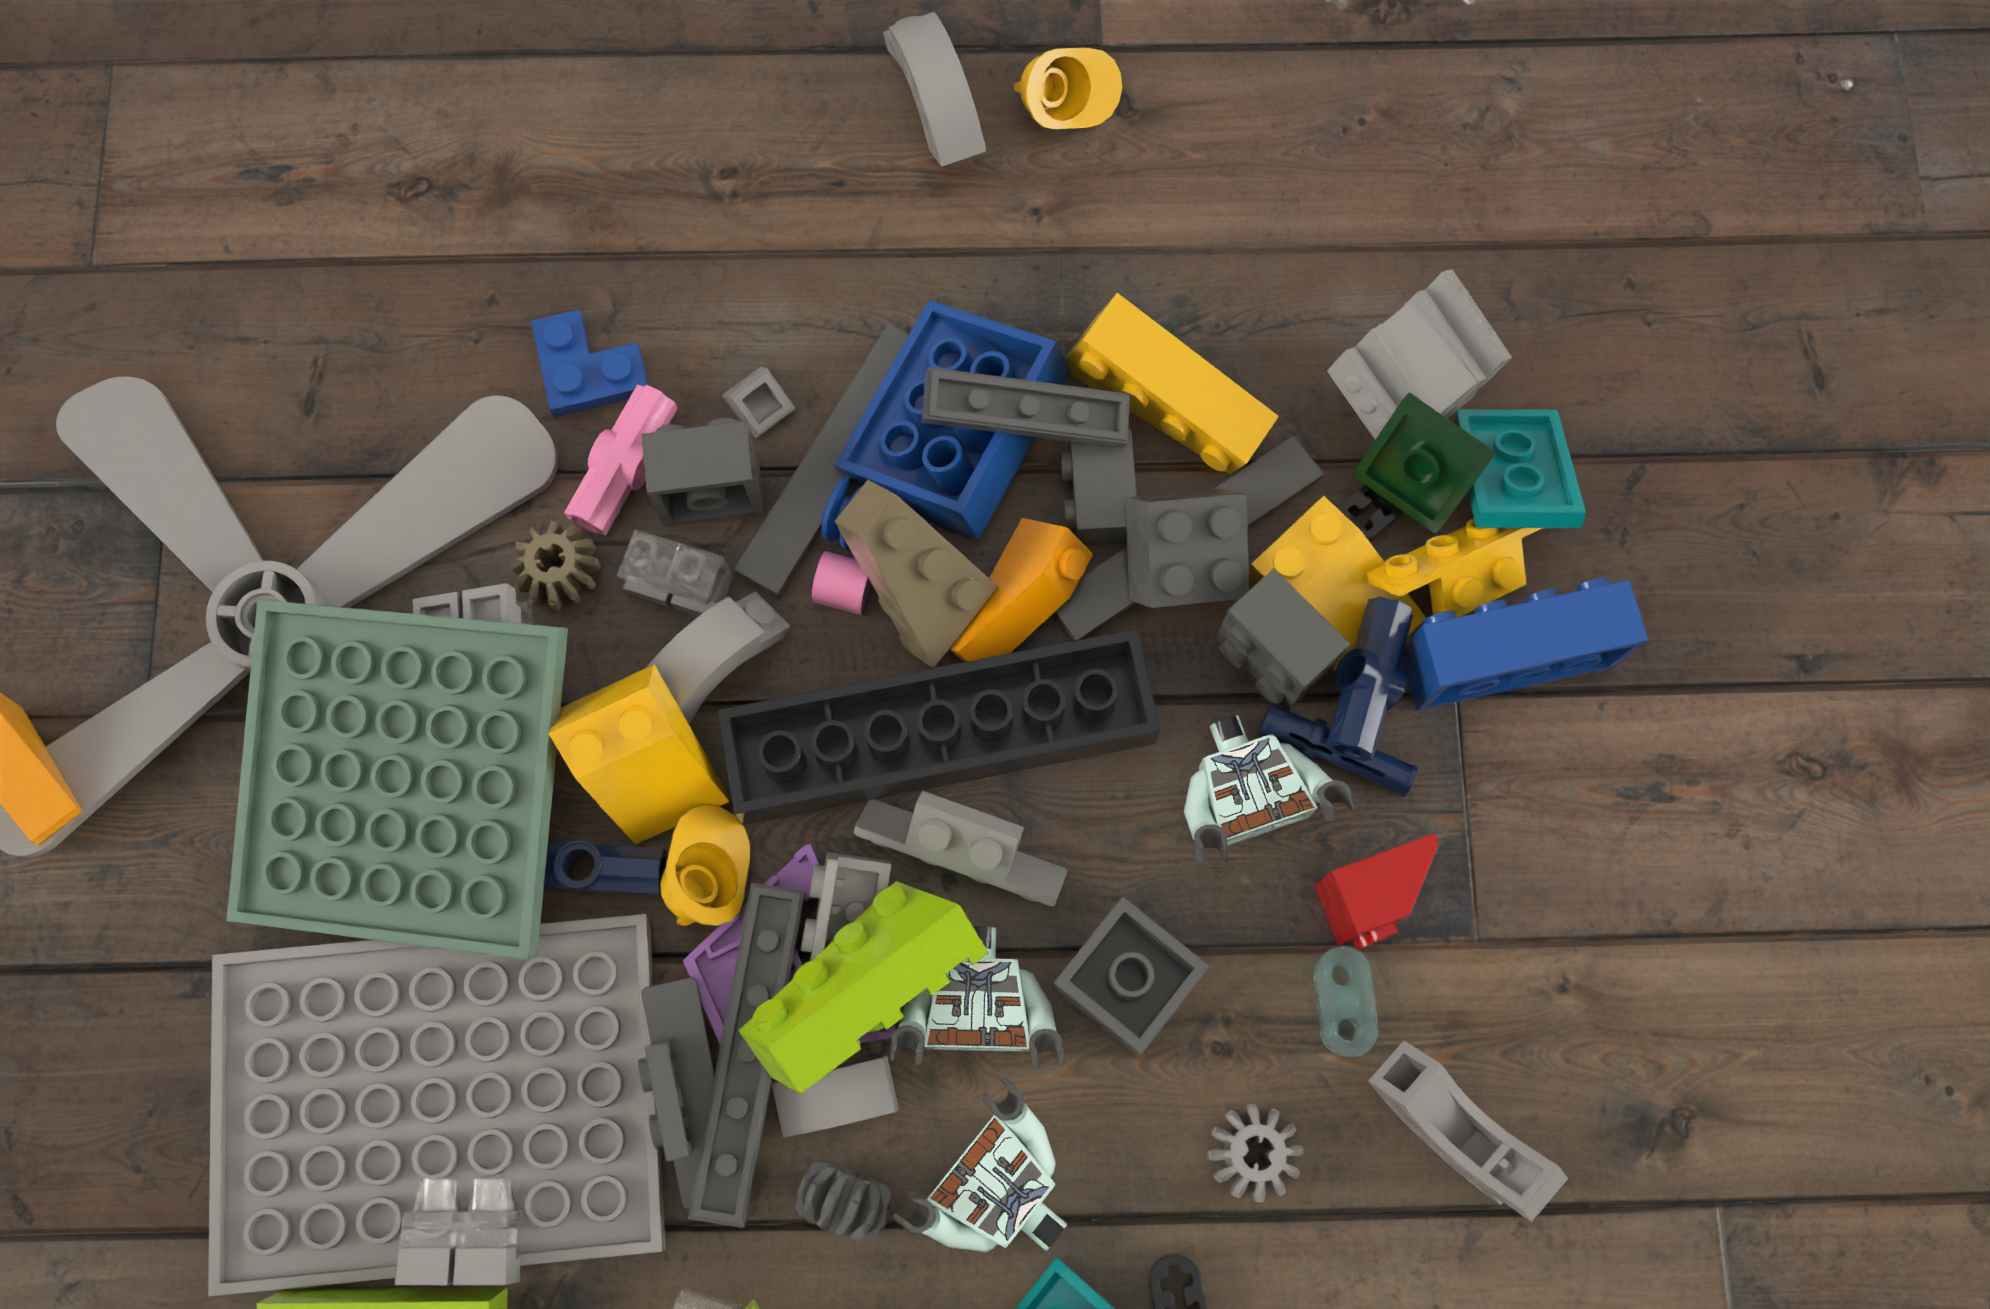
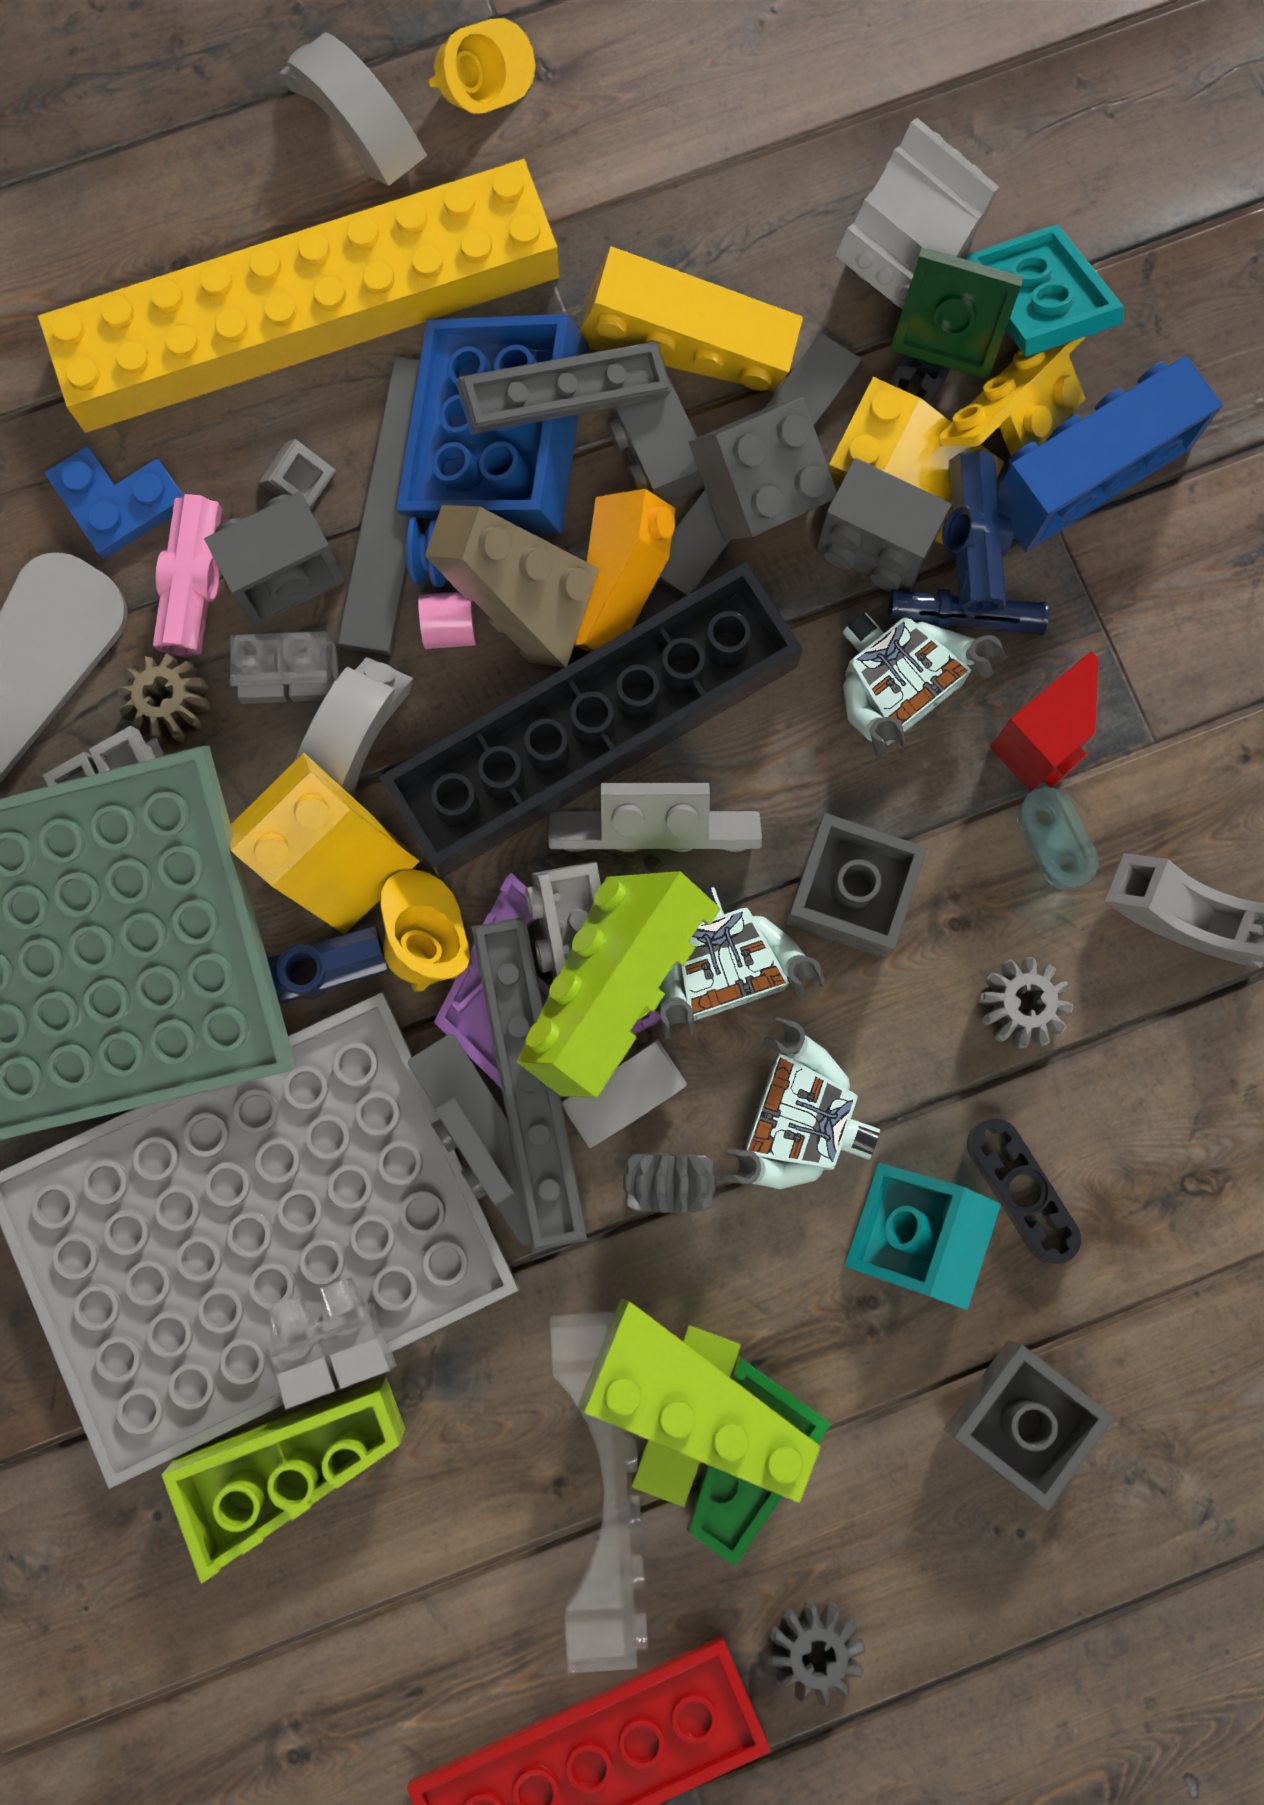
camera: 20 degrees left, 5 degrees up
none -> yellow brick [38,159,560,433]

